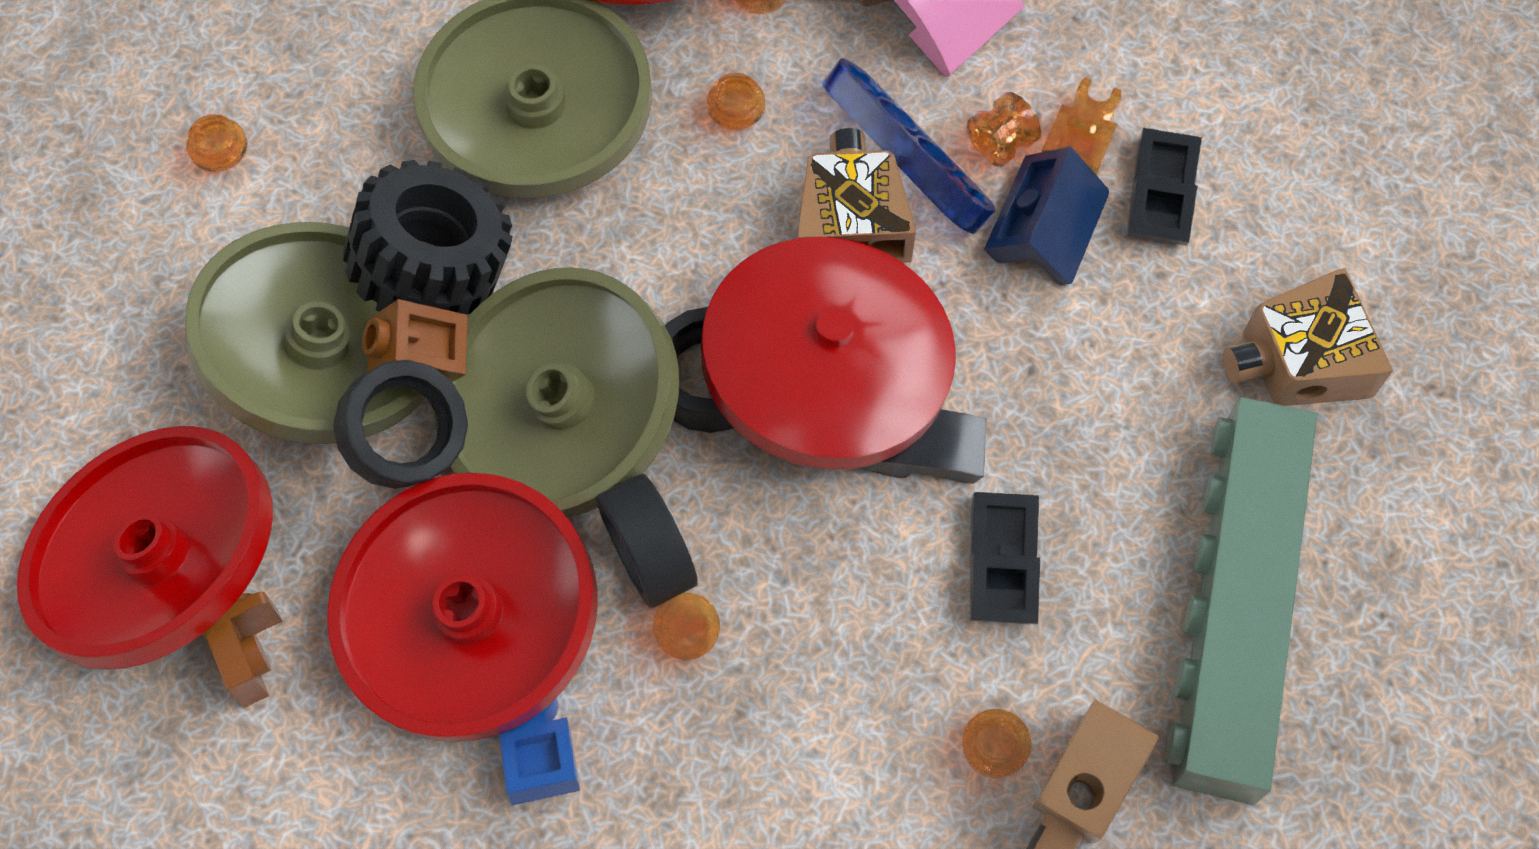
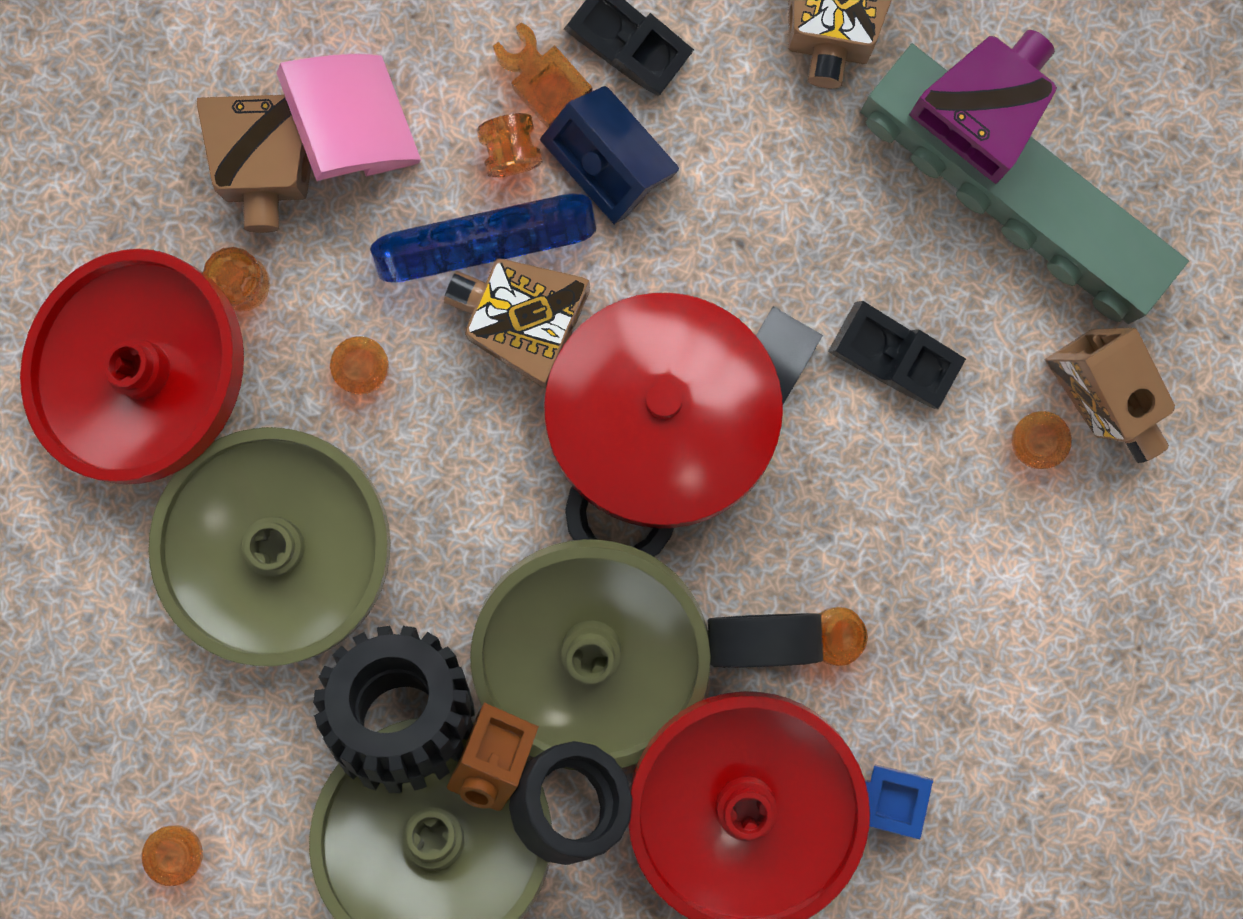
camera: 65 degrees left, 20 degrees up
none -> magenta torso [909,30,1057,184]

